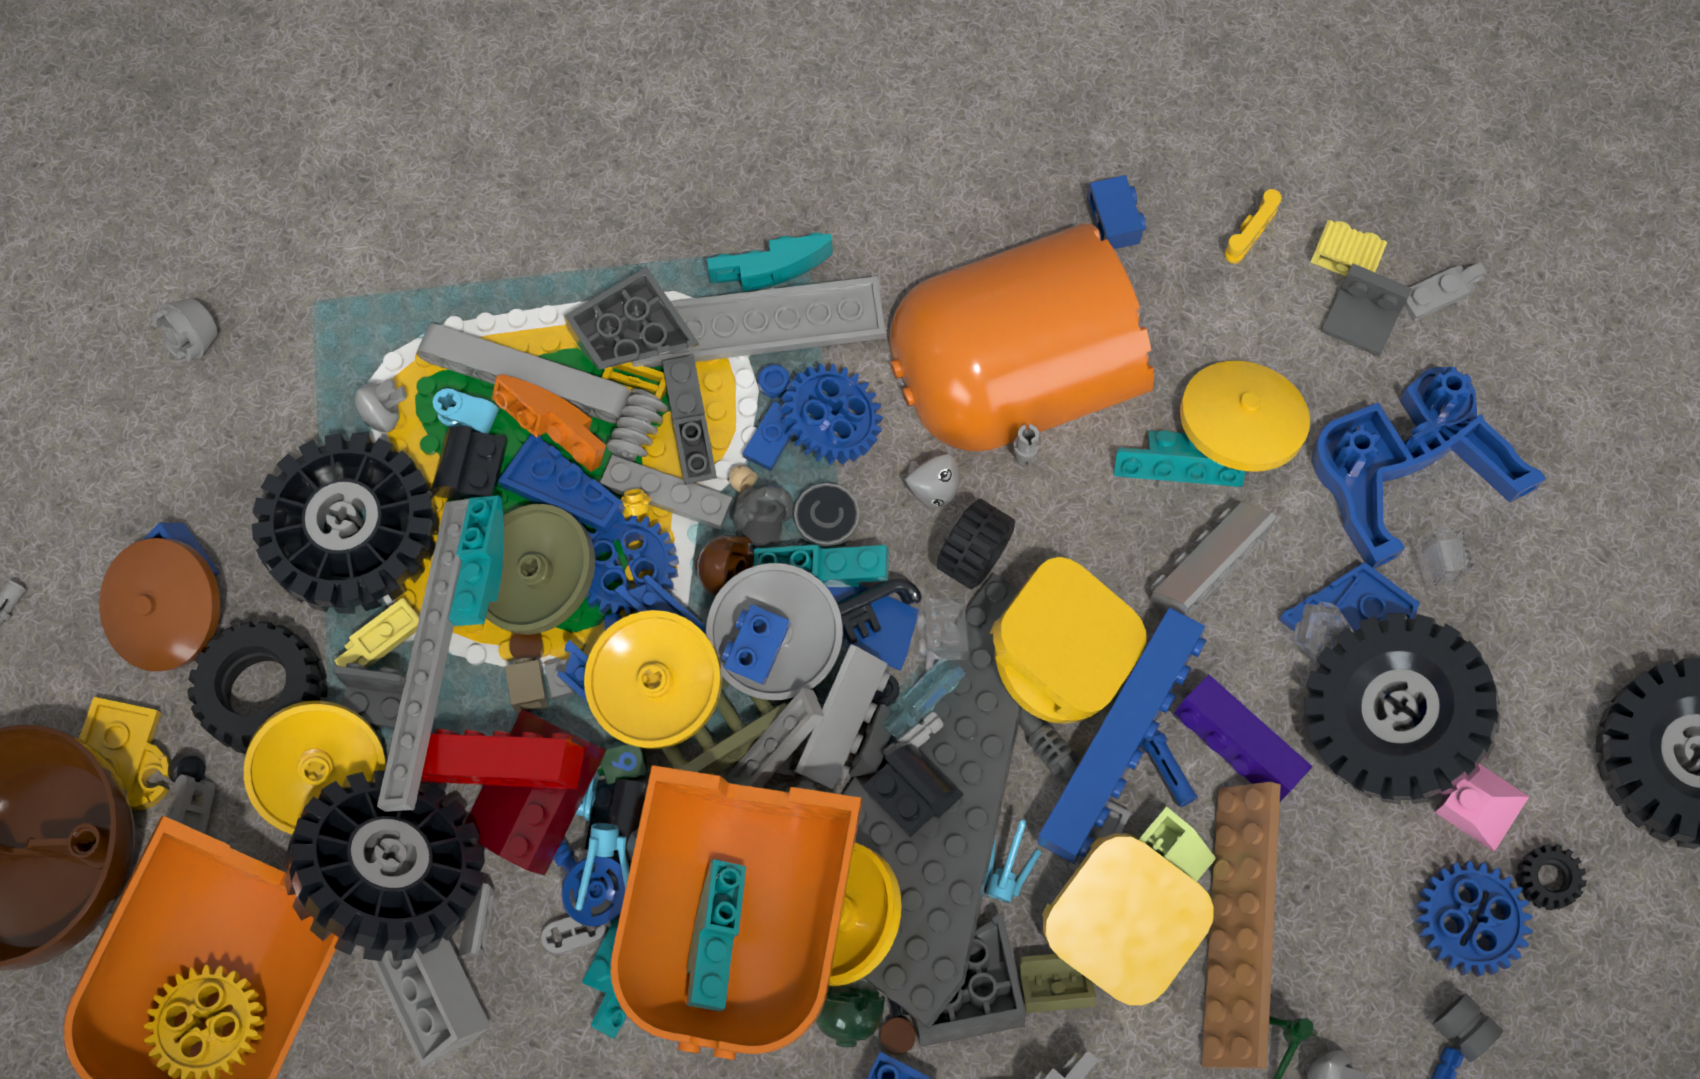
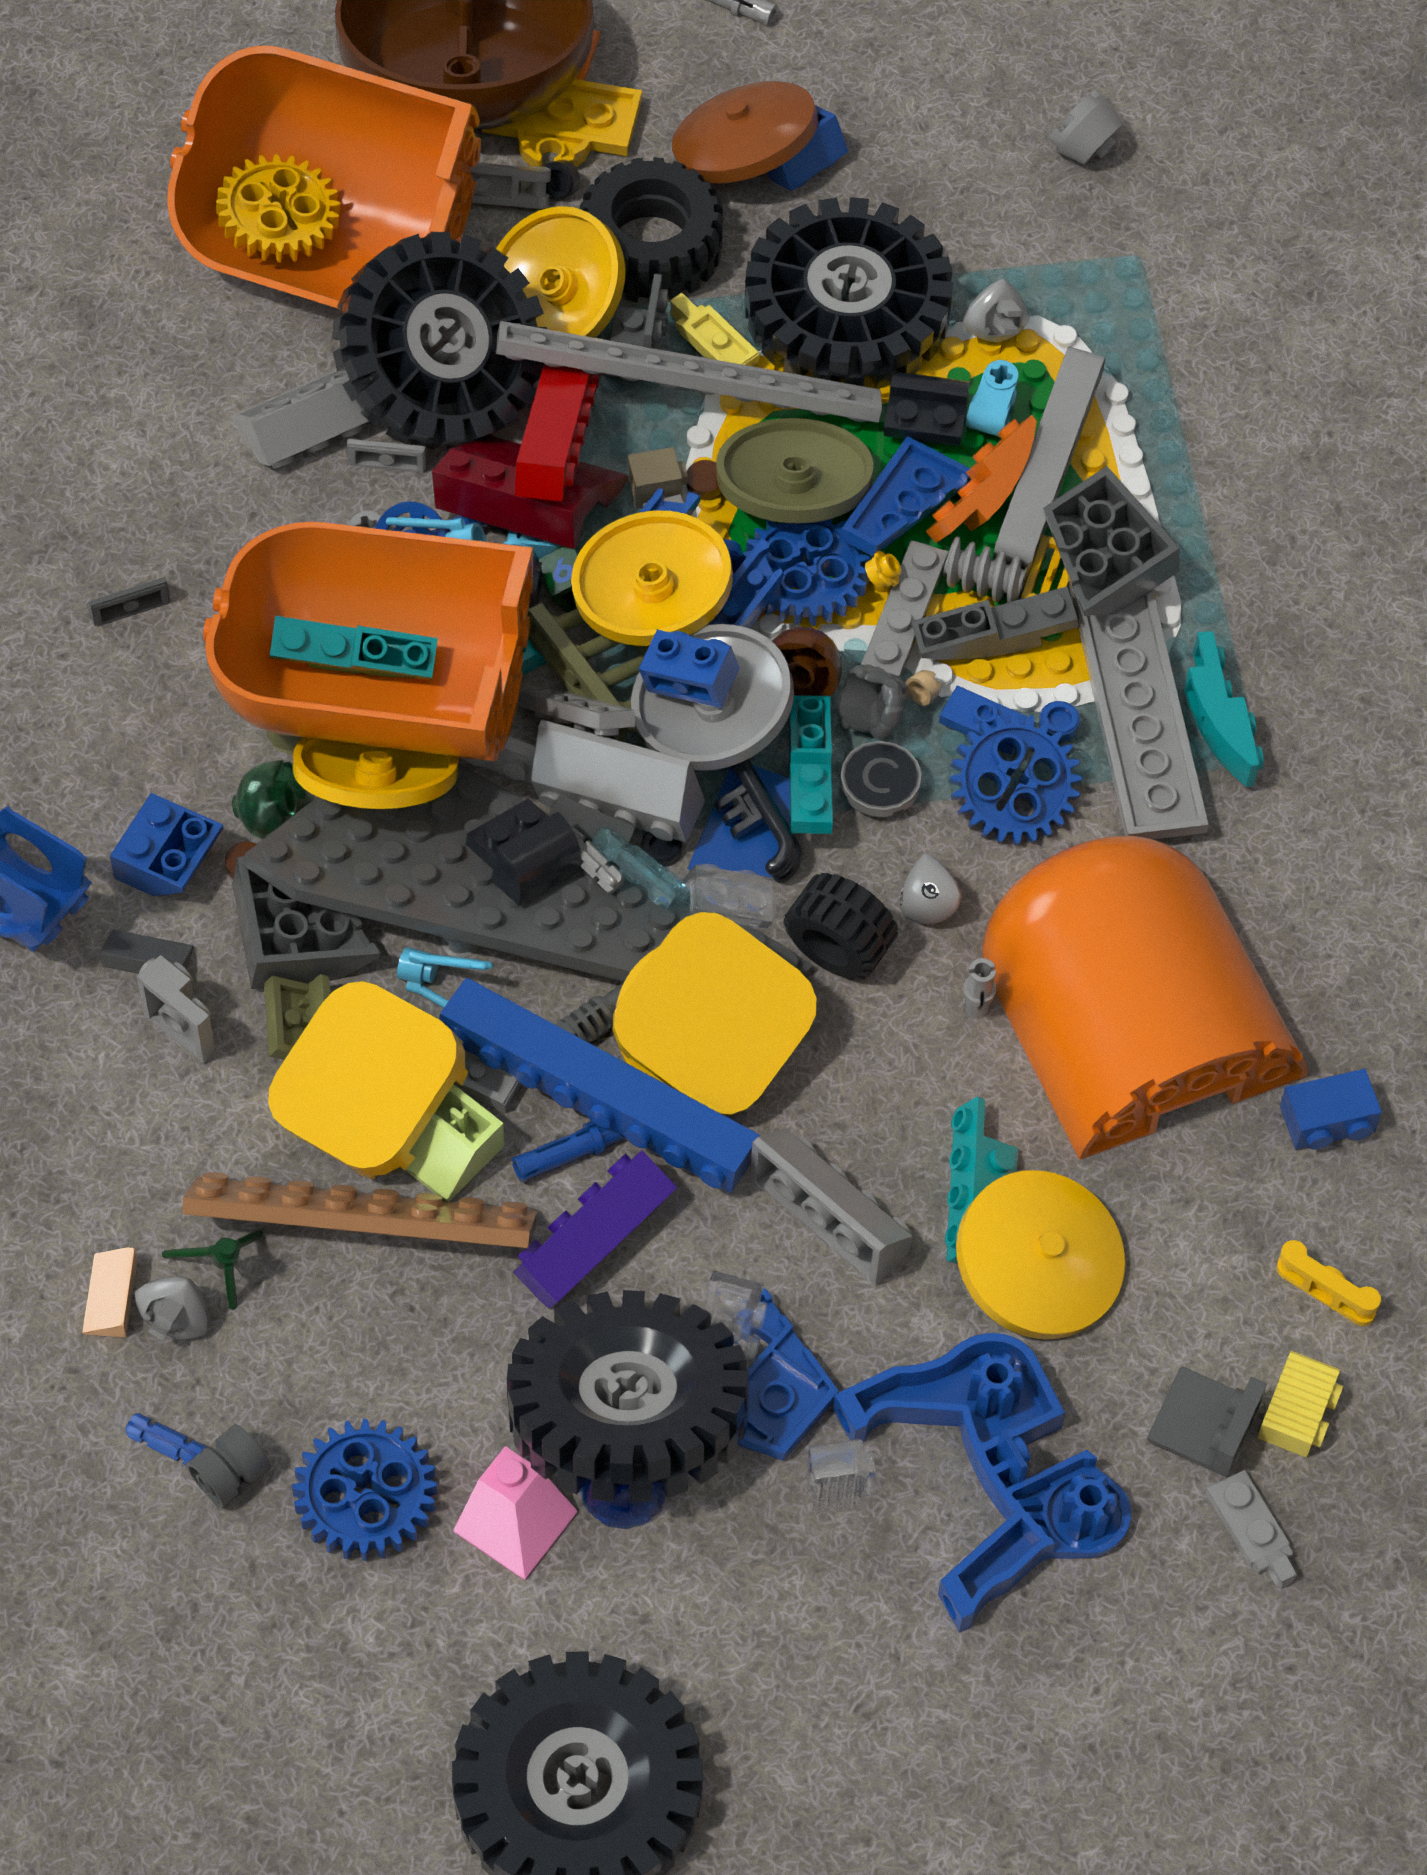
camera: 85 degrees right, 10 degrees down
teal slope [448,495,504,626] -> none
black tyre [1516,844,1587,911] -> none

